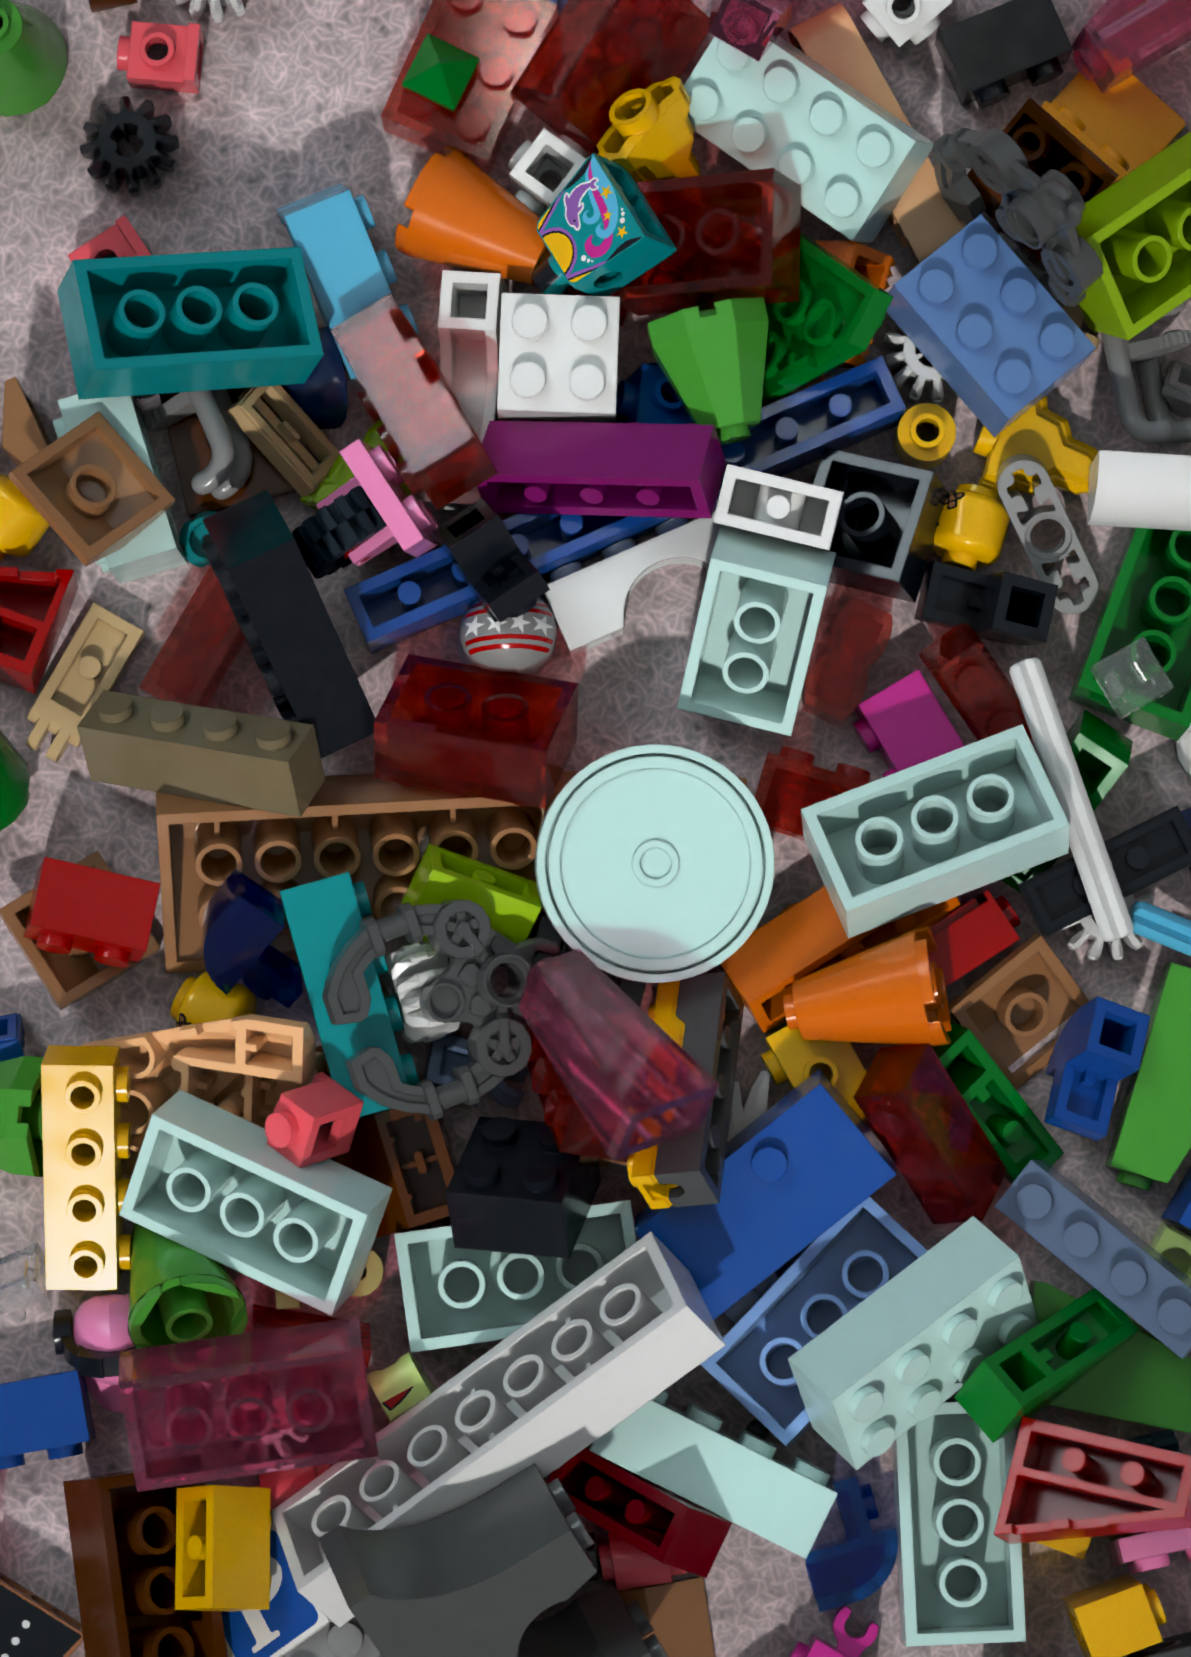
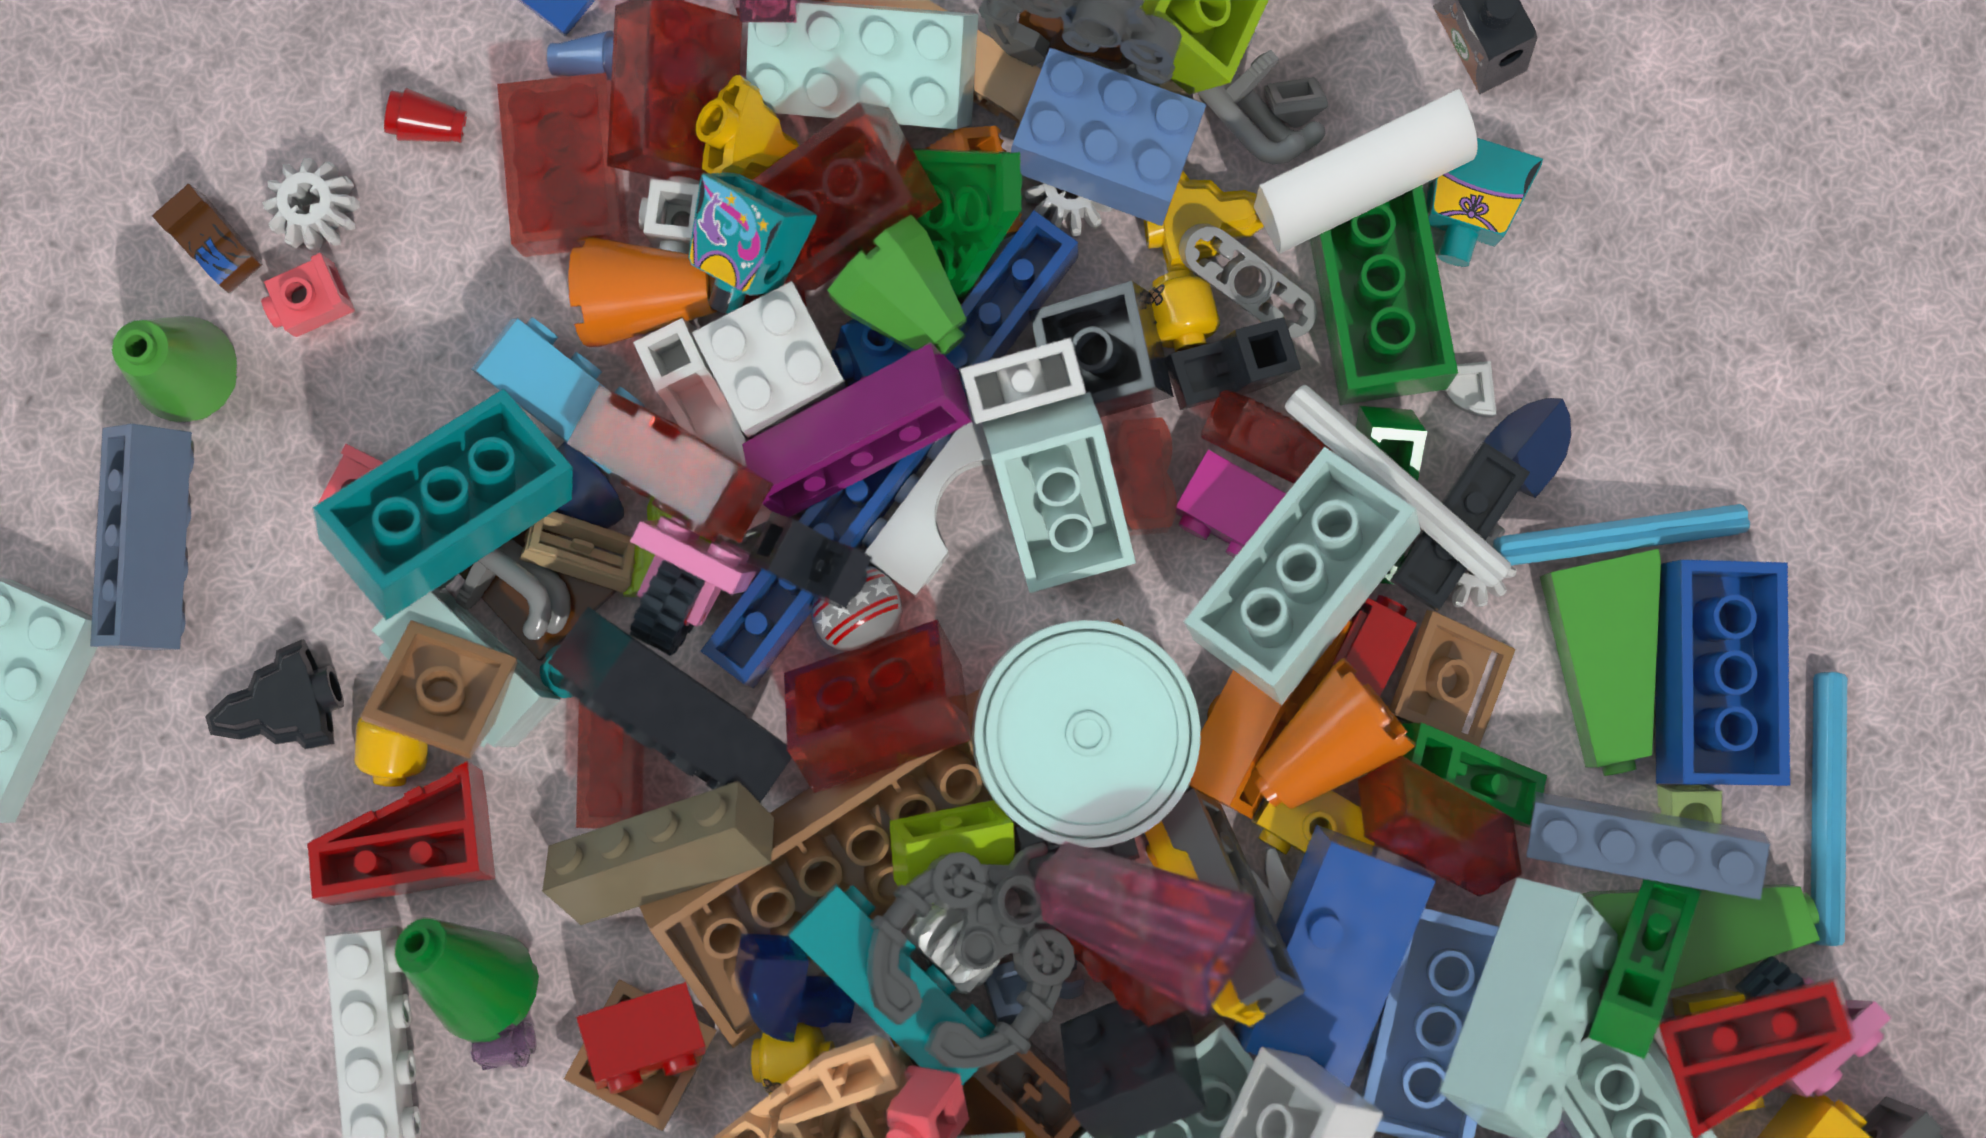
camera: 25 degrees left, 0 degrees up
medium nougat slope [2,376,51,466] -> none
tan hinge [26,602,146,763] -> none
black gear [80,96,180,197] -> none
green slope [401,33,480,112] -> none
clear red brick [754,746,871,841] -> none
yellow brick [894,403,956,470] -> none
blue brick [1044,996,1150,1141] -> none
clear tile [1090,636,1174,720] -> none

